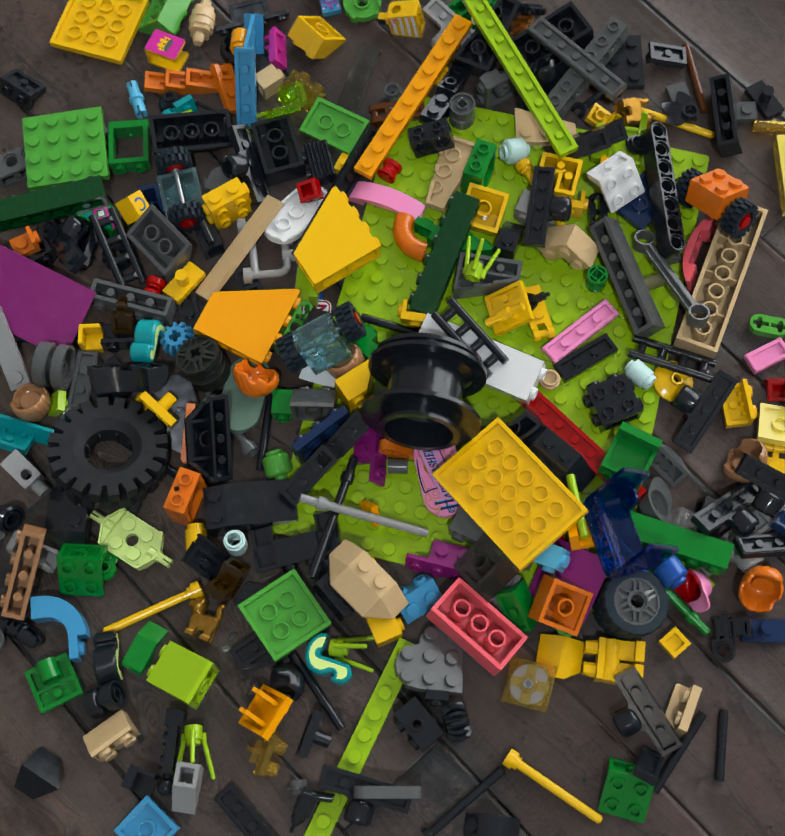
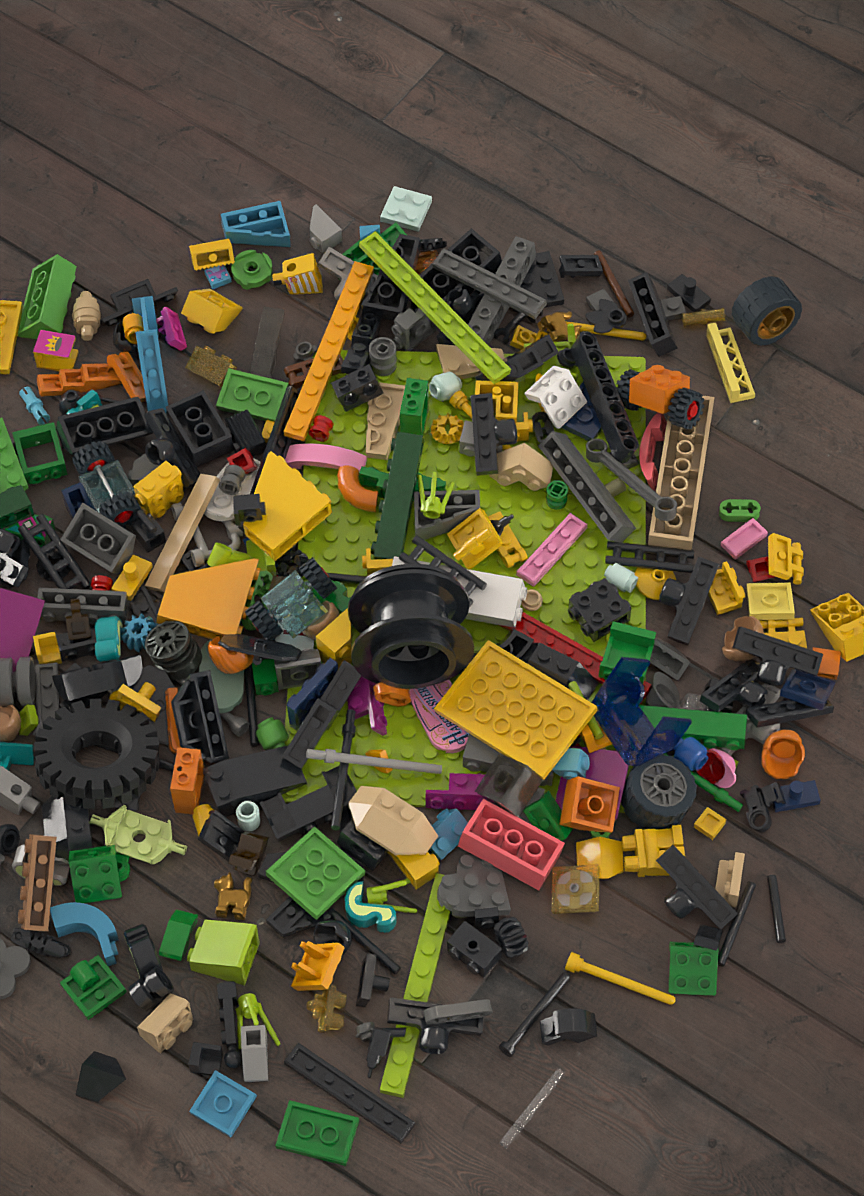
camera: 15 degrees left, 10 degrees down
yellow piece [102,580,205,632] -> none
yellow brick [115,190,149,225] -> none
tan brick [256,64,285,100] -> none
clear neon green bracket [256,80,308,120] -> none
dark grey hinge [388,459,408,474] -> none
yellow slope [466,182,510,238] -> none
black slope [494,221,526,260] -> none
black tile [553,333,618,383] -> none
none -> lime piece [207,542,252,567]
none -> black shield [218,634,302,665]
none -> dark grey wheel [219,465,246,495]
none -> black brick [233,494,266,526]
none -> black gear [276,550,309,581]
none -> yellow gear [431,413,464,444]

